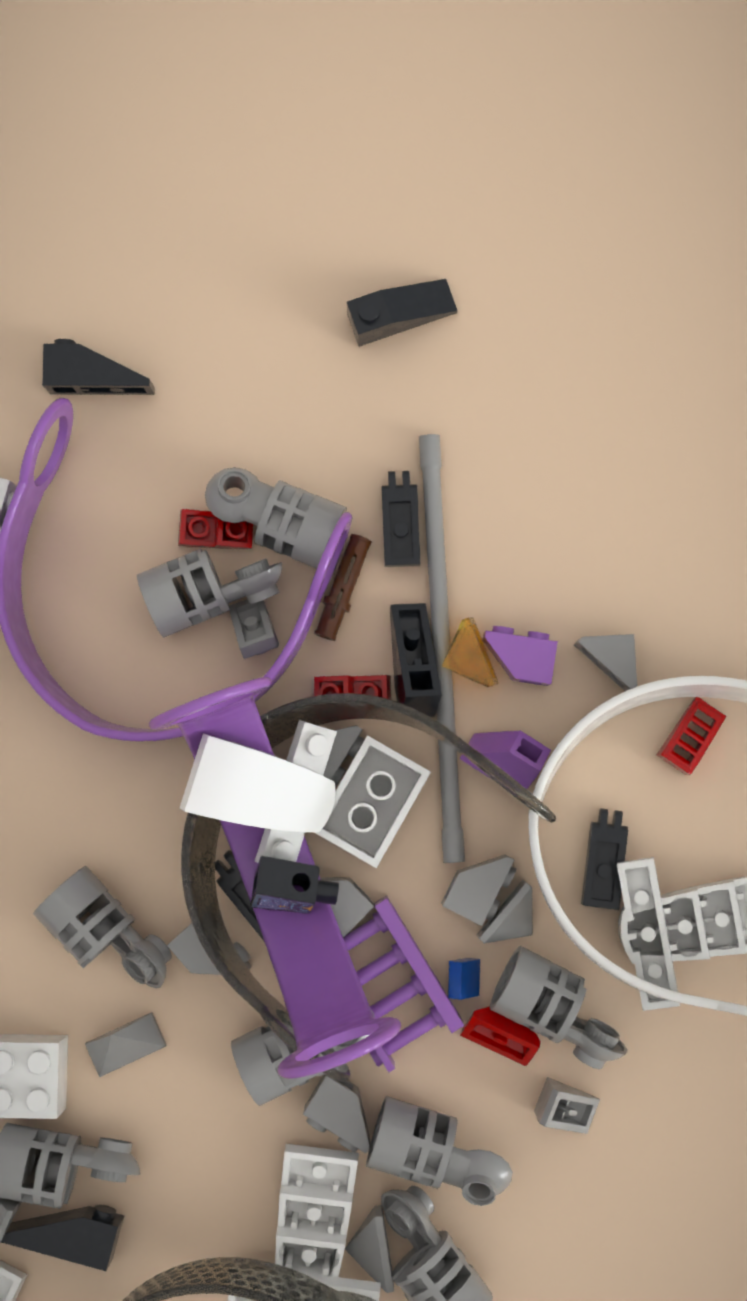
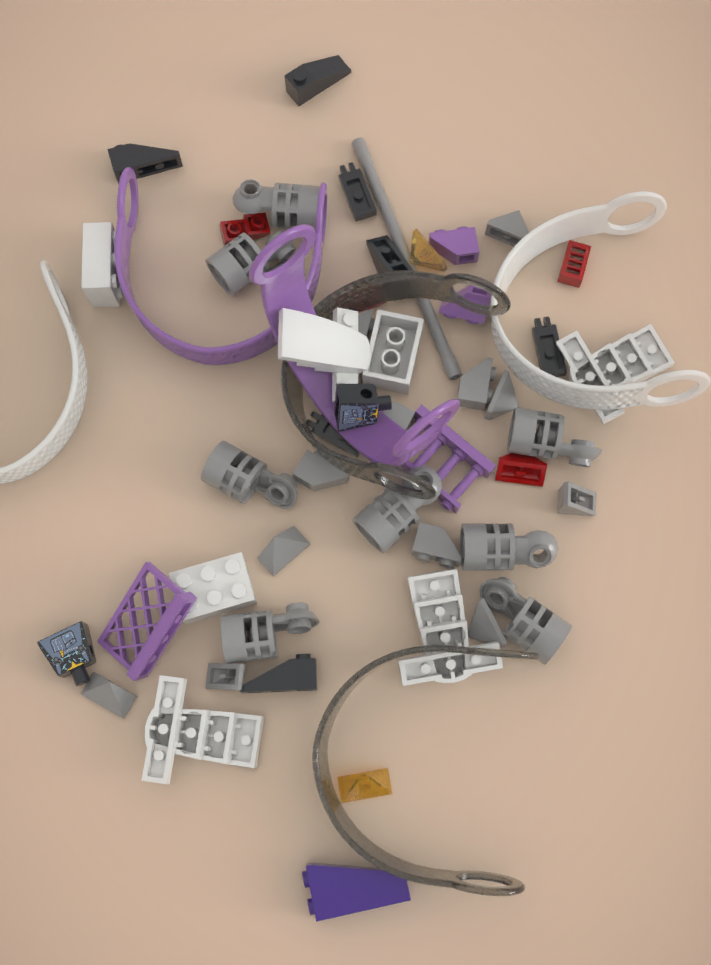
camera: 20 degrees left, 10 degrees down
reddish brown pin [314,534,372,641] -> none
blue tile [448,958,480,1000] -> none

